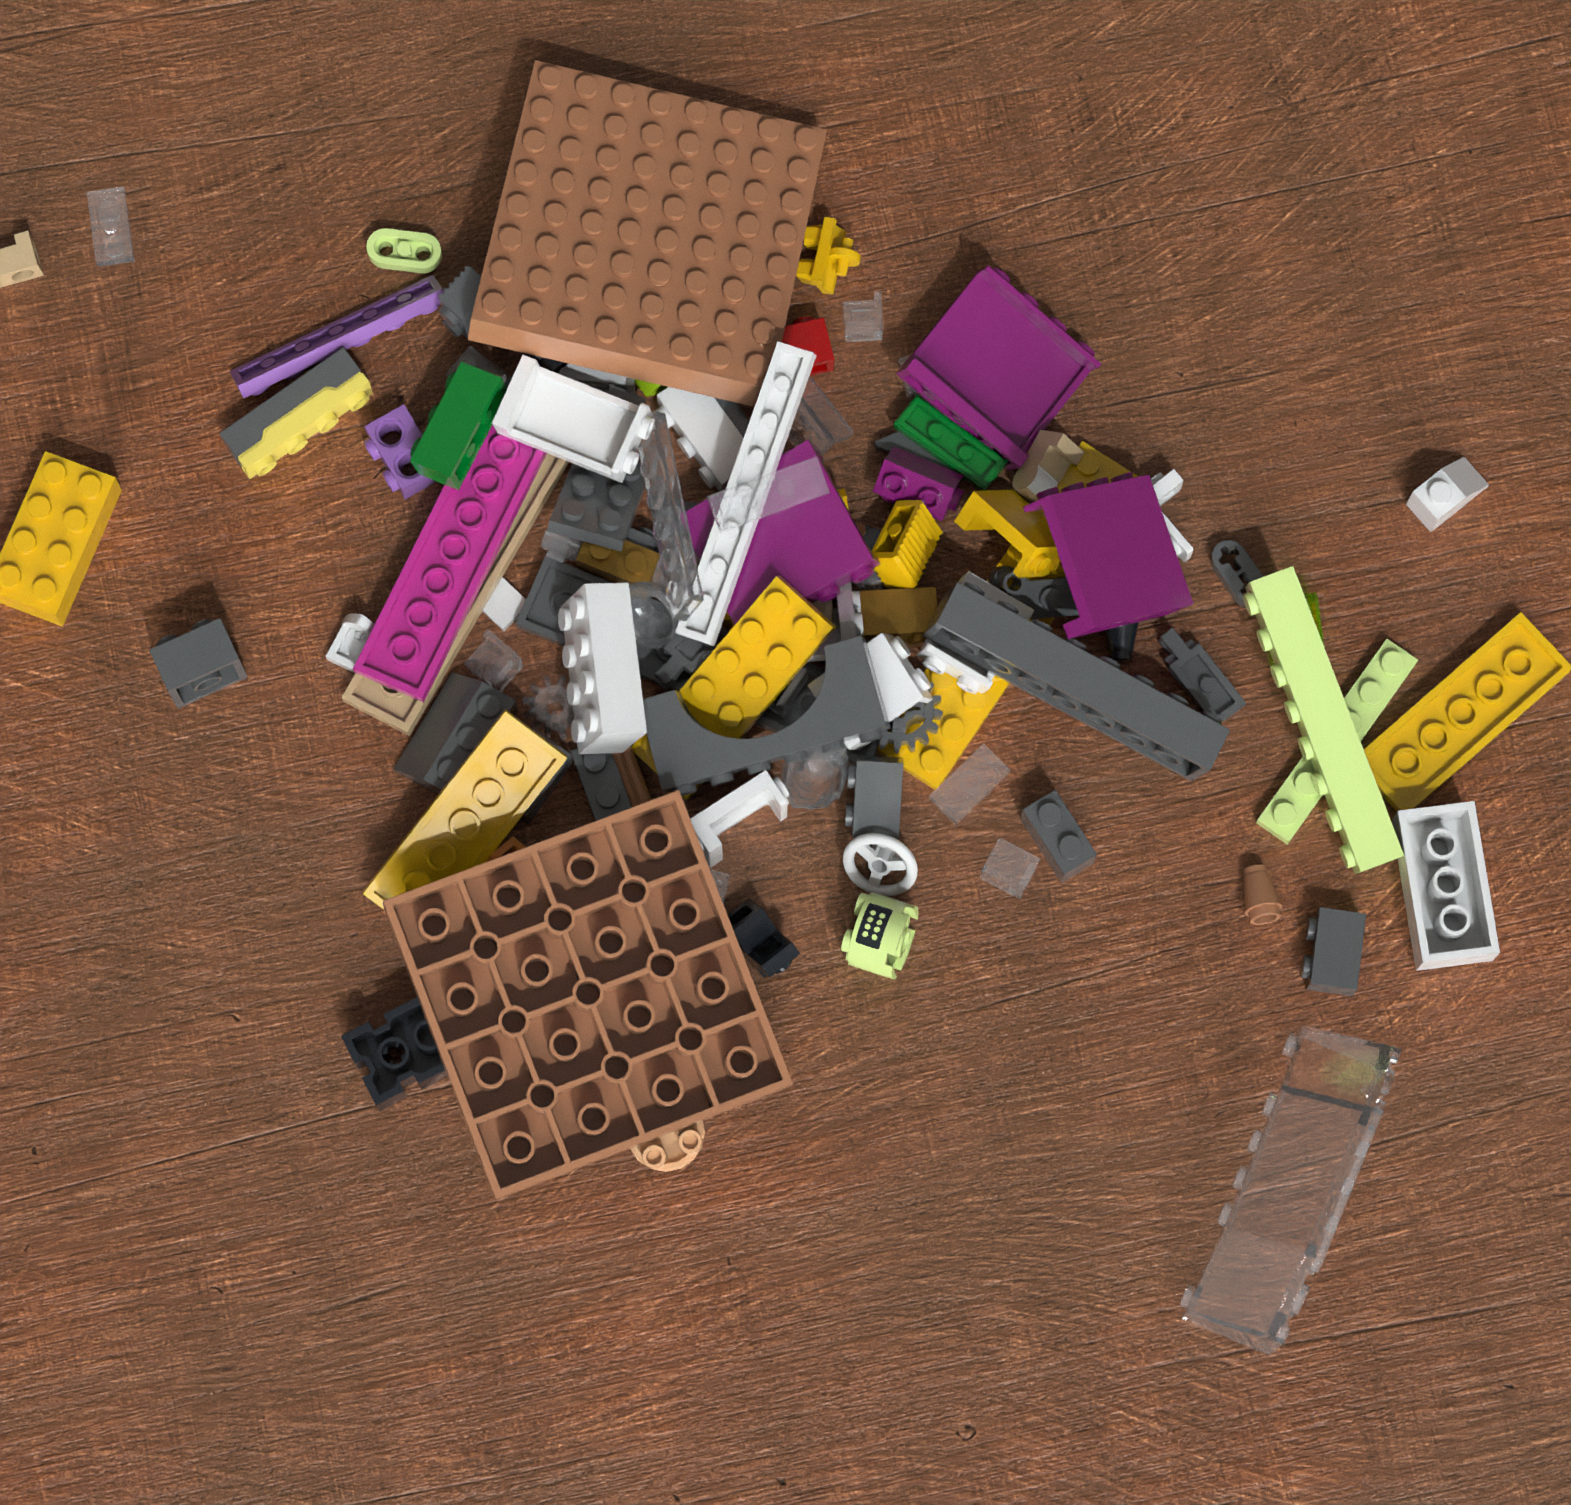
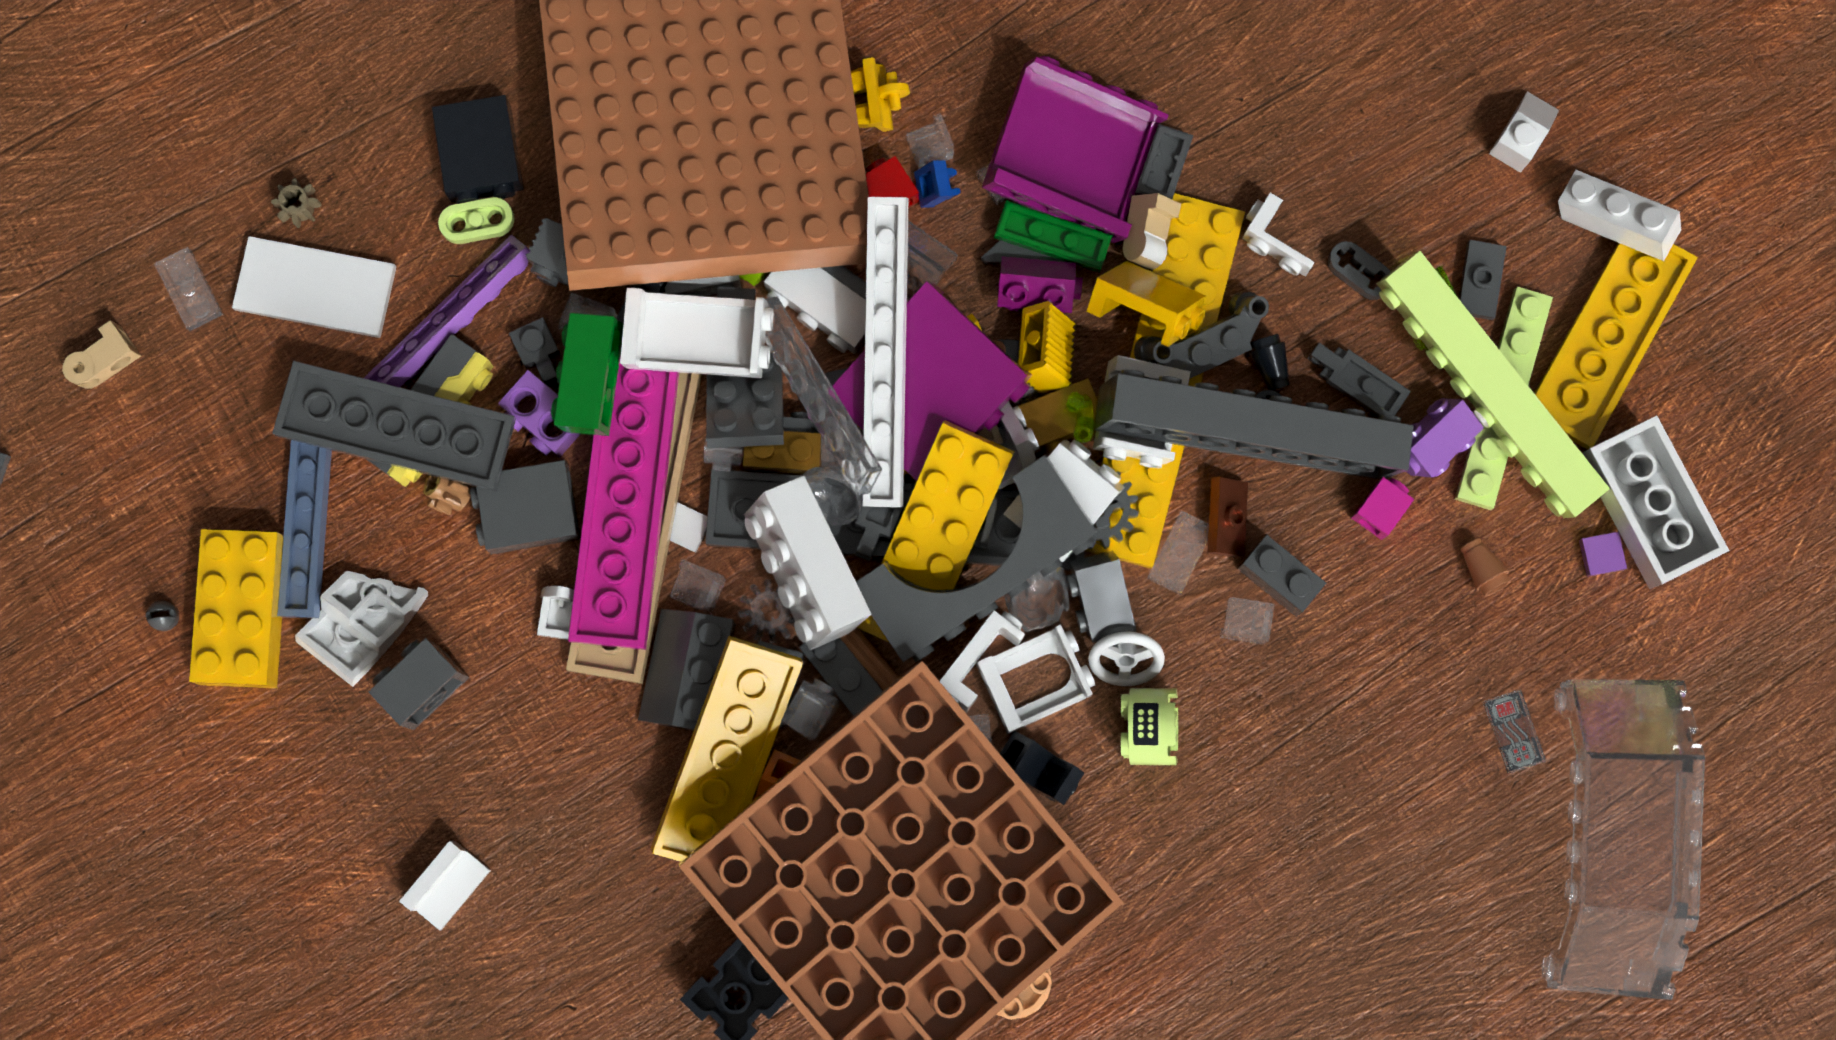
camera: 20 degrees left, 5 degrees up
clear tile [707,456,830,533] -> none
magenta panel [1023,472,1193,639] -> none
dark grey brick [1301,907,1366,996] -> none
none -> white tile [232,236,396,338]
none -> dark tan gear [271,178,322,228]
none -> dark grey plate [272,361,516,491]
none -> sand blue plate [277,440,332,618]
none -> white slope [295,571,428,687]
none -> white panel [399,841,491,931]
none -> medium nougat gear [424,475,471,515]
none -> black brick [432,95,524,204]
none -> dark grey brick [470,460,581,555]
none -> dark grey plate [509,317,560,387]
none -> clear brick [781,679,840,744]
none -> blue tile [914,160,961,208]
none -> white panel [976,625,1095,734]
none -> clear neon green arm [1066,392,1094,443]
none -> dark grey plate [1135,124,1194,199]
none -> copper plate [1207,477,1248,557]
none -> dark pink brick [1351,477,1414,540]
none -> medium lavender brick [1406,398,1484,478]
none -> dark grey plate [1458,240,1507,320]
none -> clear tile [1483,689,1547,774]
none -> white brick [1558,170,1681,261]
none -> medium lavender tile [1579,532,1627,577]

